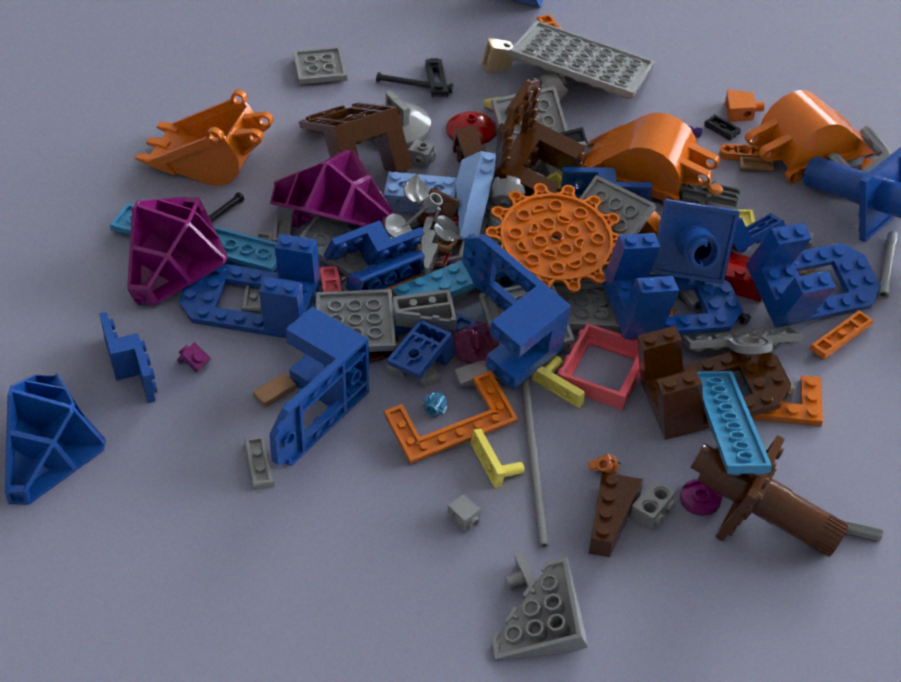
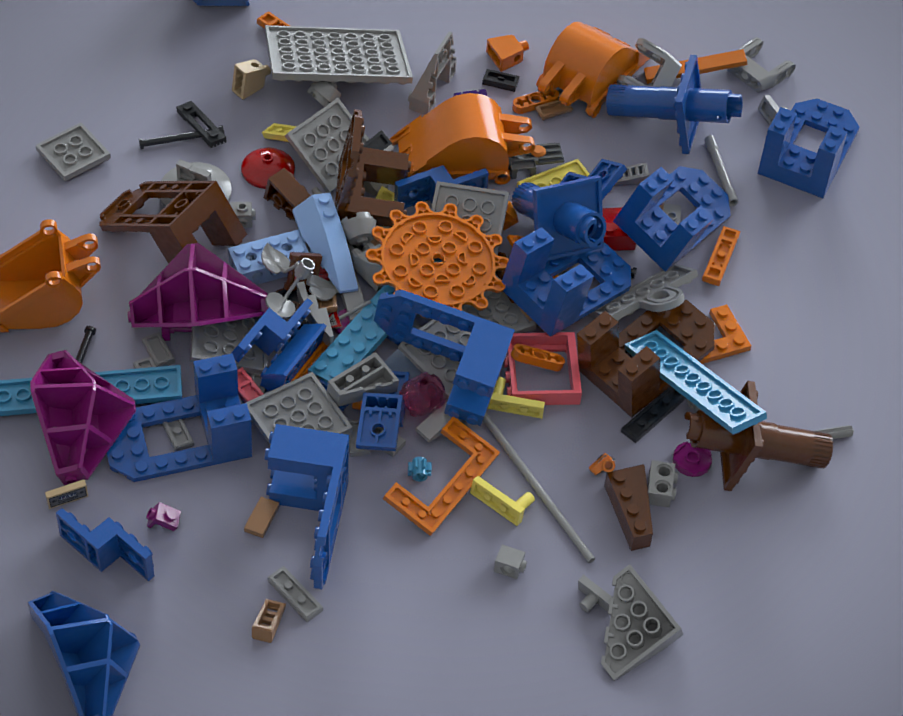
camera: 30 degrees left, 5 degrees up
none -> tile [45,480,88,509]
none -> medium nougat slope [252,599,286,643]
none -> light grey wedge [408,32,457,115]
none -> orange beam [511,344,565,371]
none -> black tile [621,386,687,443]

